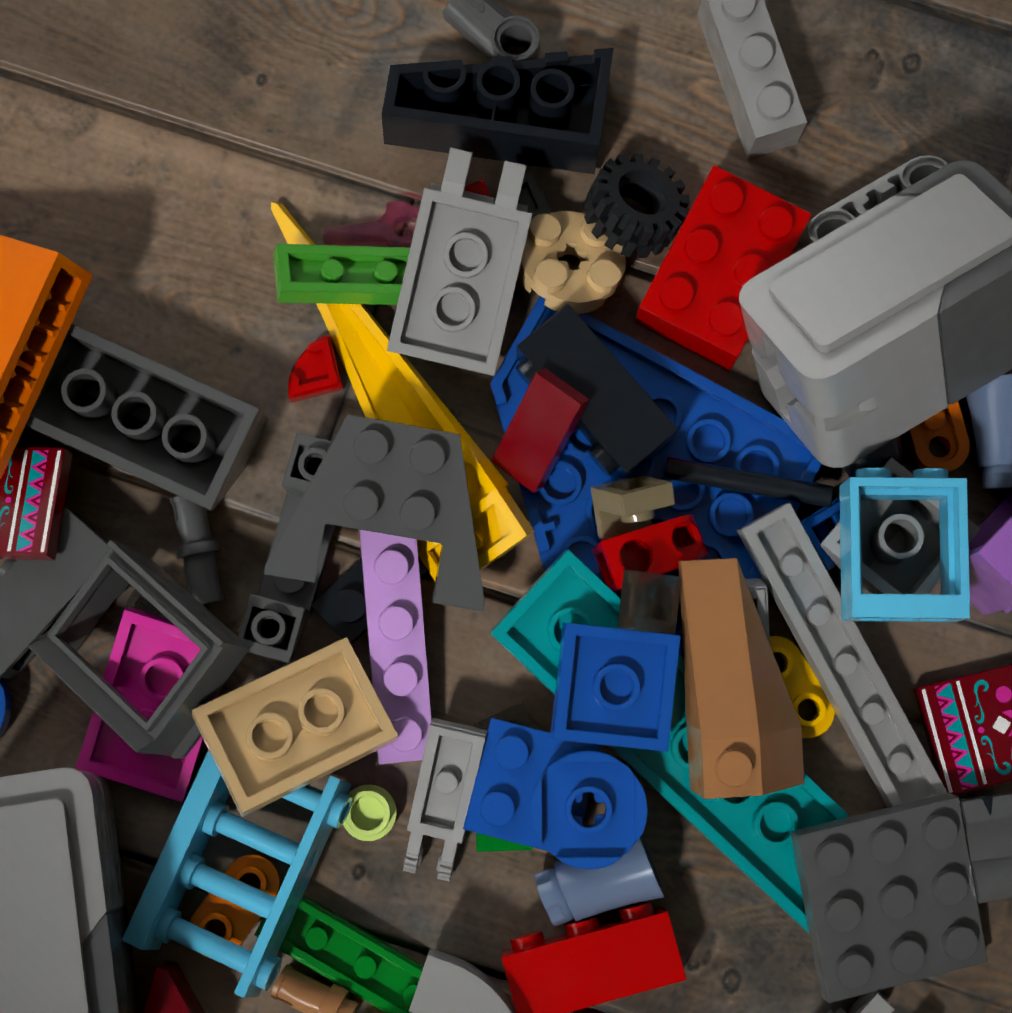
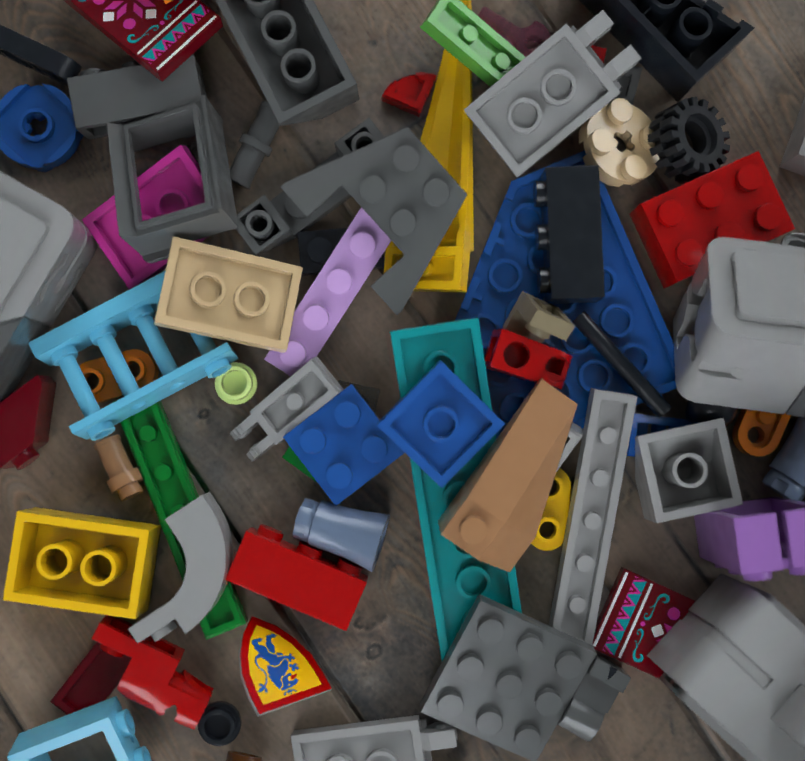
camera: 30 degrees right, 5 degrees up
dark red tile [491,368,590,493] -> none
blue plate [530,750,647,869] -> none
clear smoke plate [617,570,682,634] -> none
medium azure window [839,468,970,622] -> none

